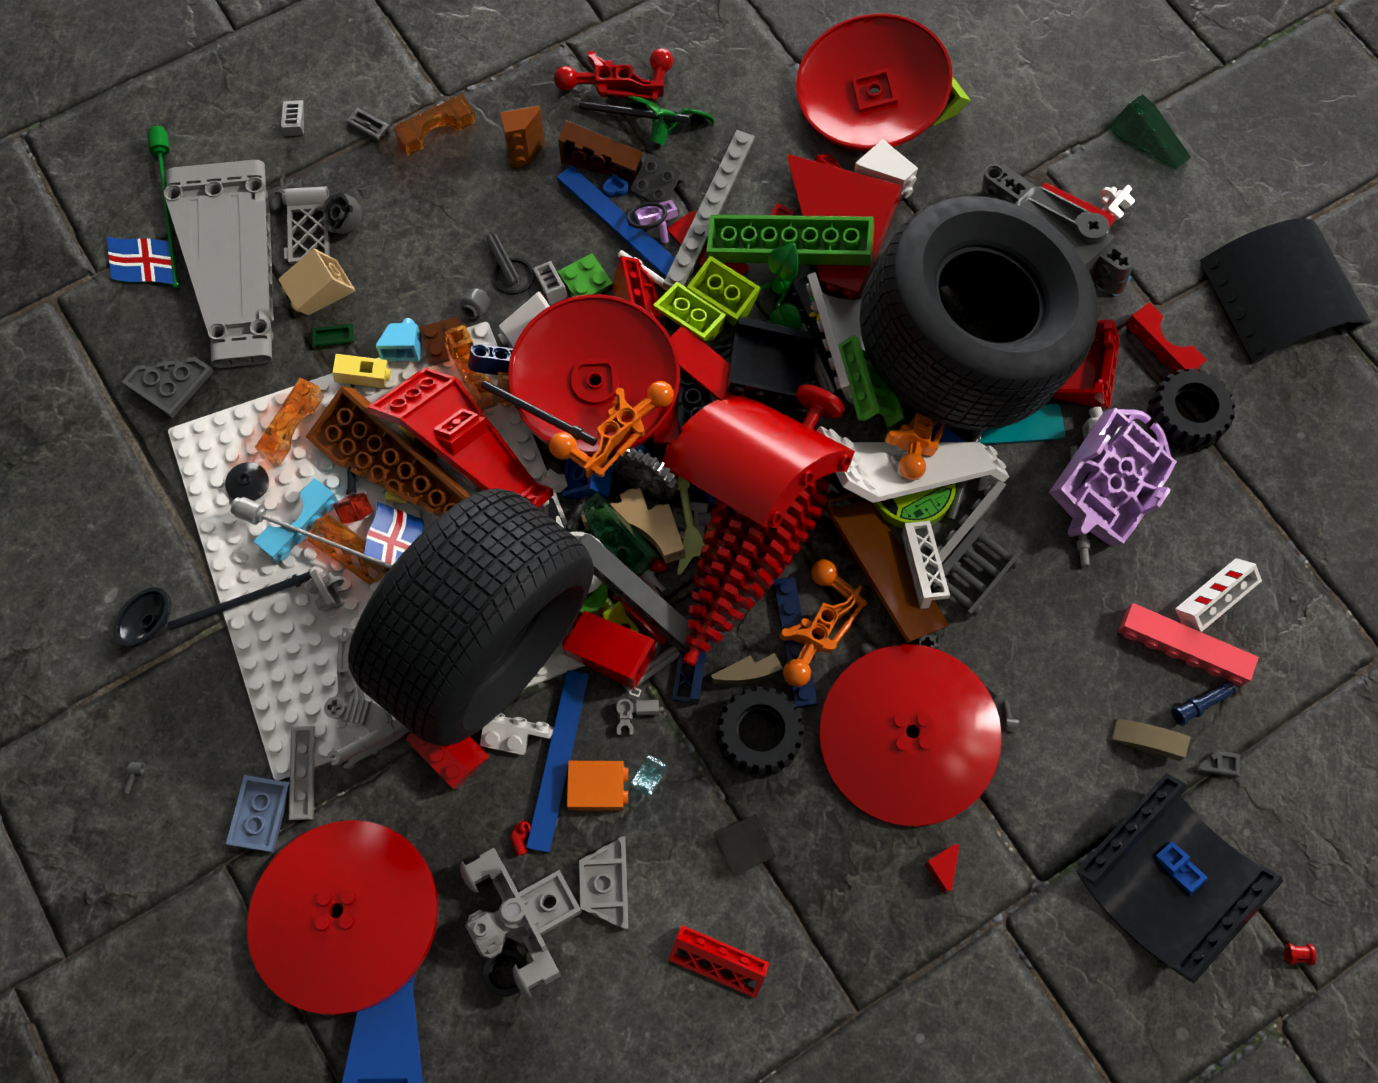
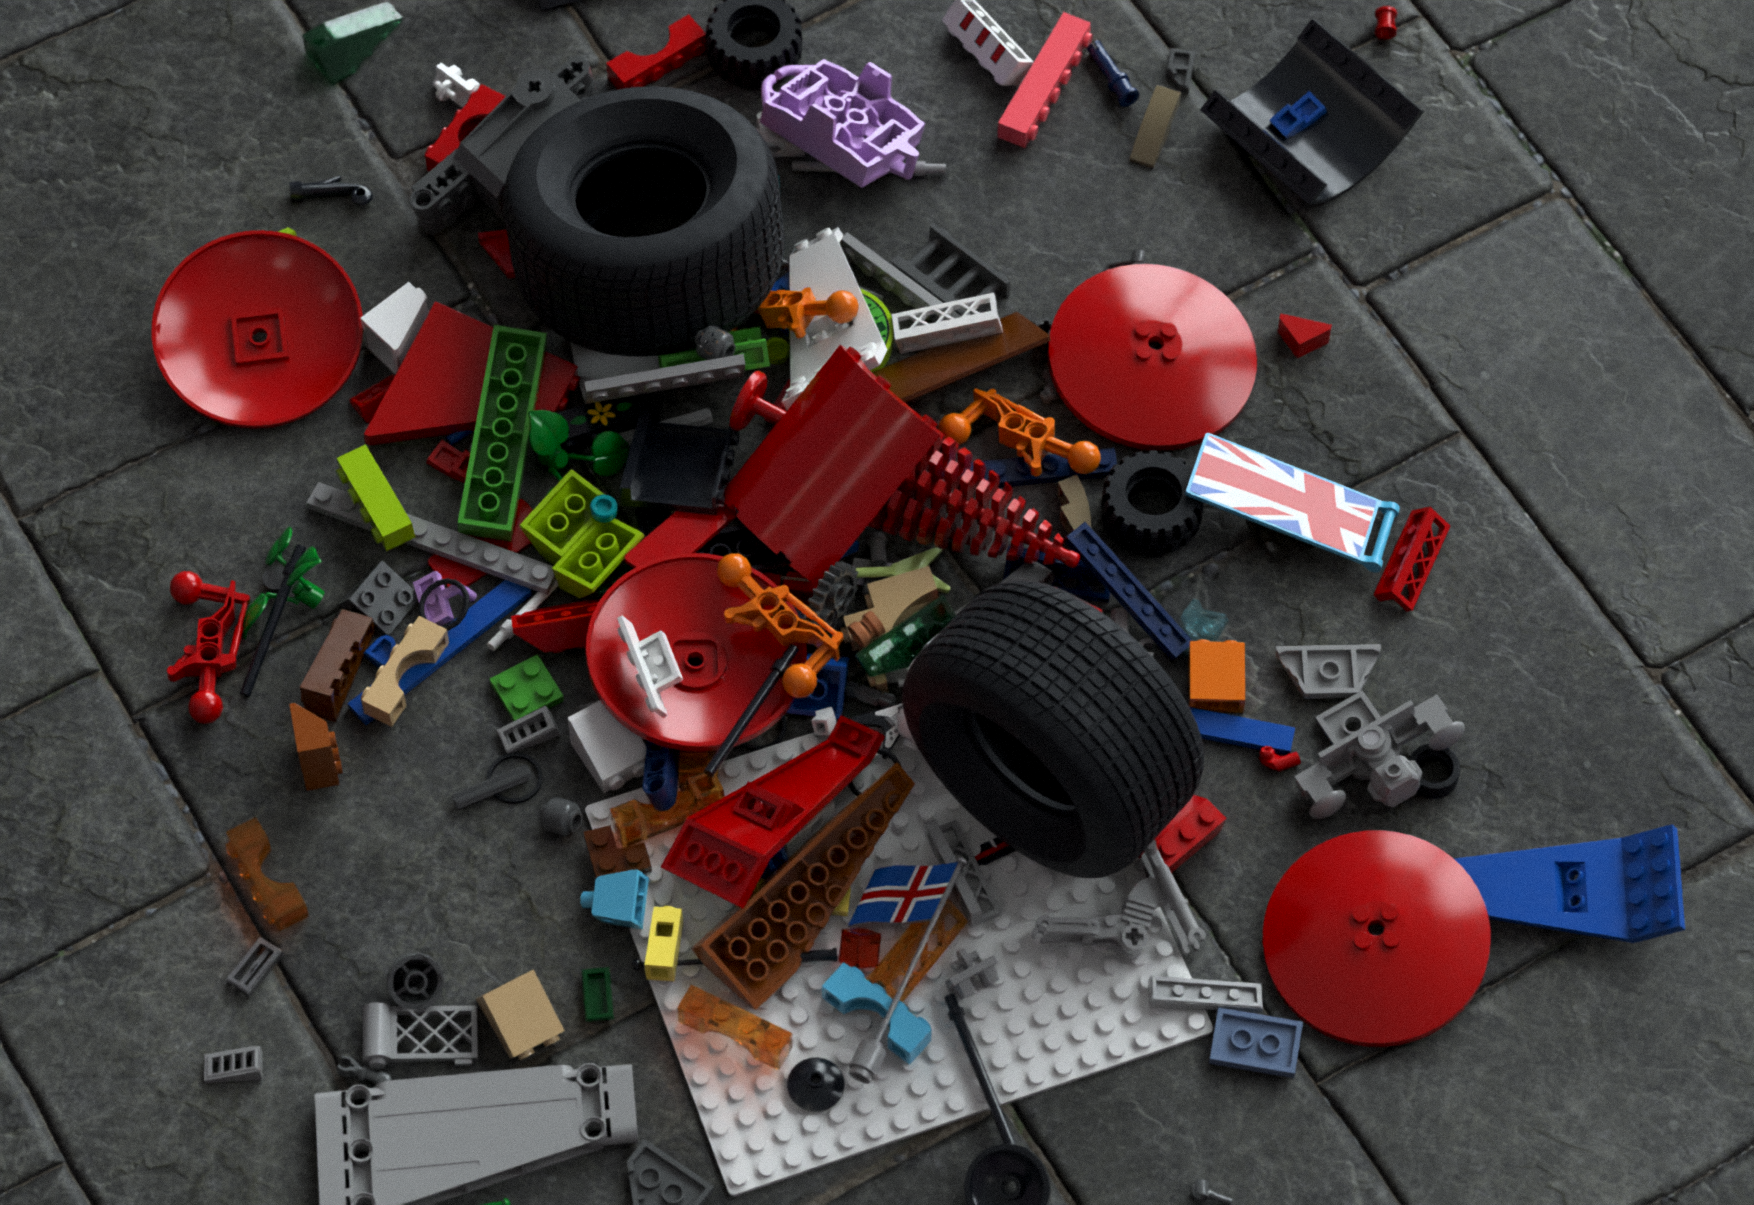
camera: 85 degrees left, 10 degrees down
none -> black plant [289,175,373,206]
none -> lime brick [336,444,415,551]
none -> tan arch [361,616,449,727]
none -> teal tile [590,495,618,523]
none -> white bracket [617,616,683,718]
none -> dark grey head [695,325,736,360]
none -> nougat wheel [847,610,886,648]
none -> dark blue plate [1064,522,1193,661]
none -> flag [1185,433,1400,572]

